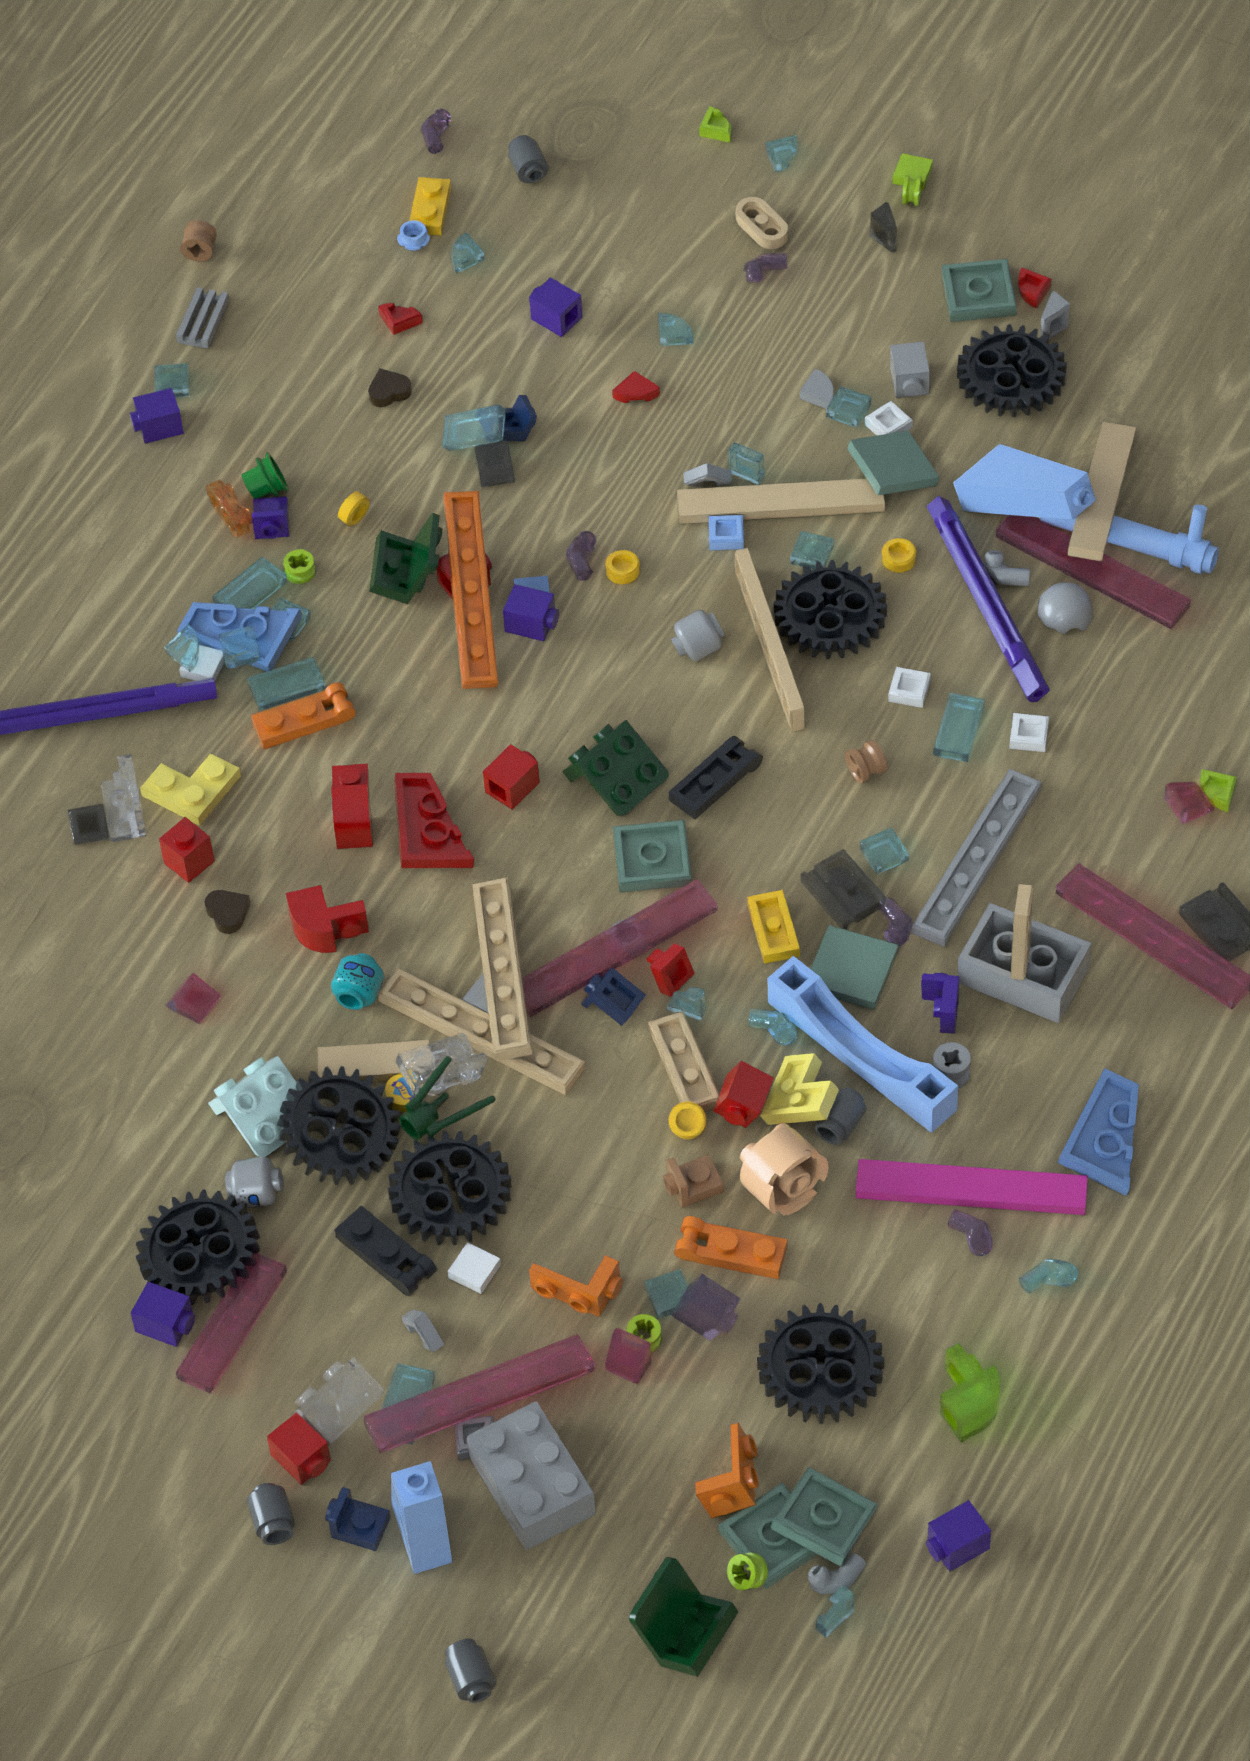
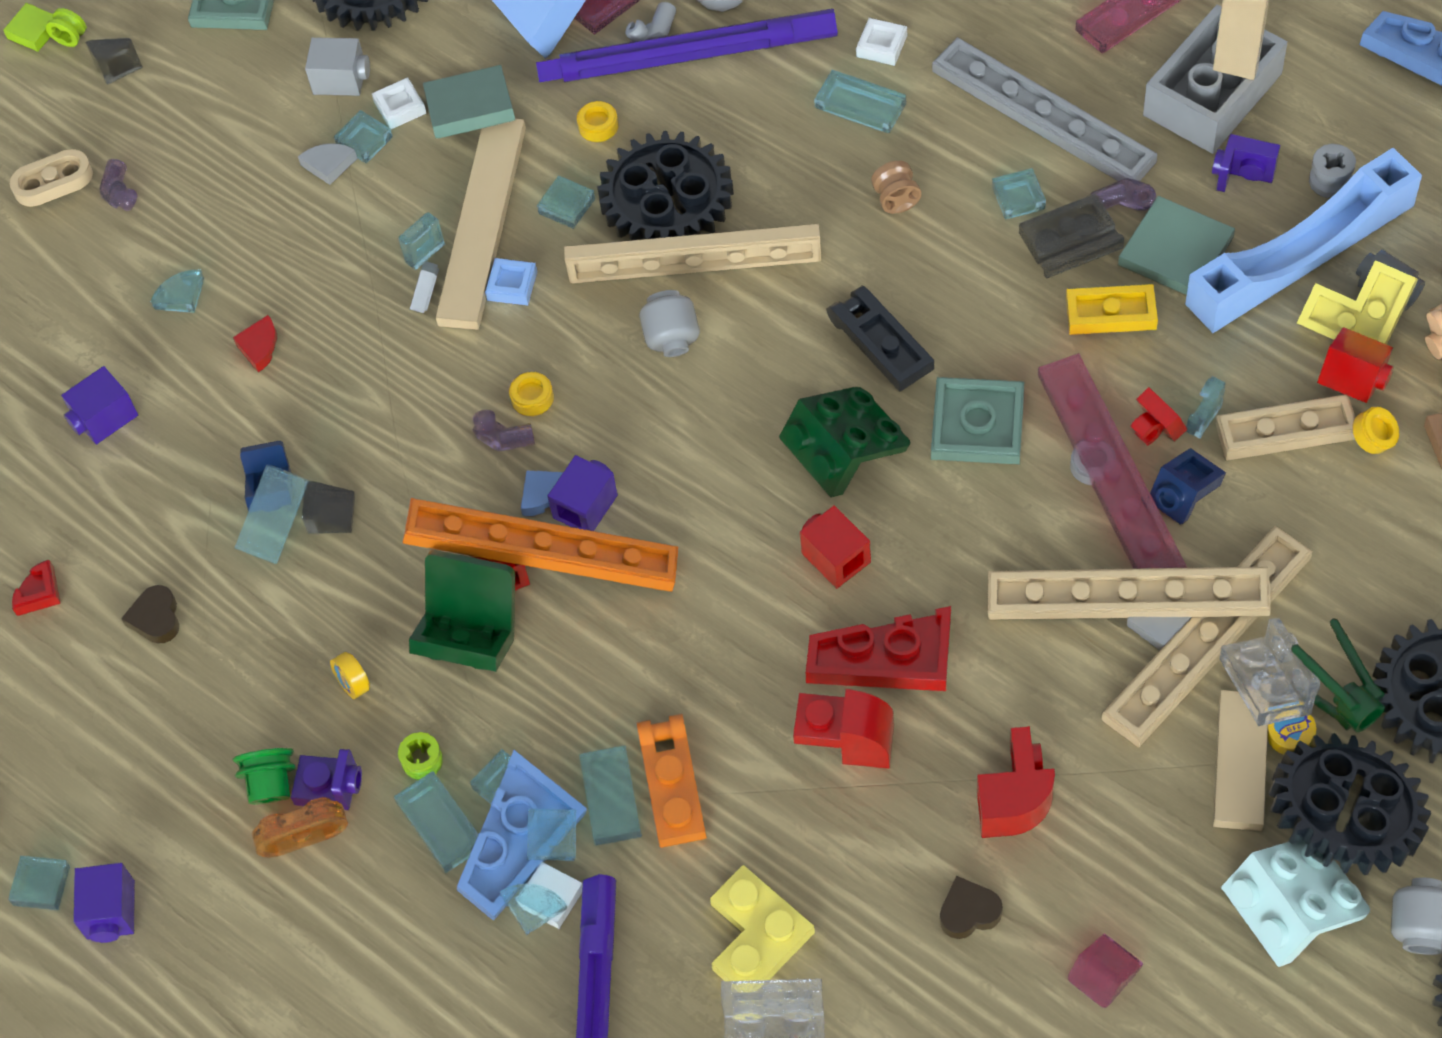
camera: 75 degrees left, 5 degrees up
red brick [159,817,215,883] -> none
teal head [331,953,384,1010] -> none
clear light blue arm [748,1009,797,1045] -> none
white tile [888,667,931,708] -> none

